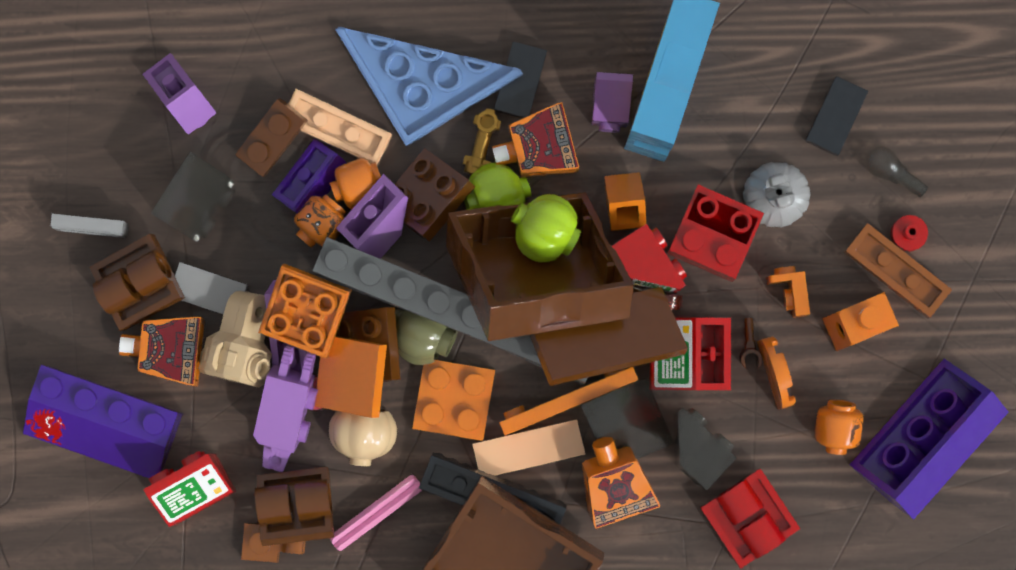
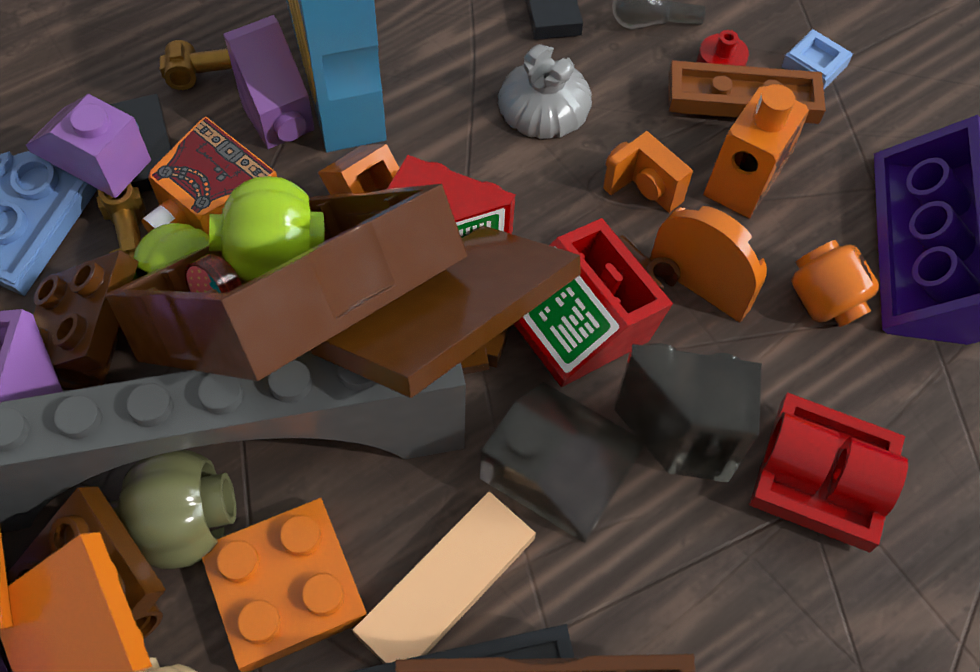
camera: 35 degrees left, 25 degrees down
orange plate [499,367,638,436] -> none
orange torso [582,437,660,529] -> none
red slope [667,184,764,282] -> none
none -> medium lavender slope [26,94,151,198]
none -> pearl gold bar [160,40,232,90]
none -> clear red tile [185,254,242,293]
none -> light blue tile [781,29,853,89]

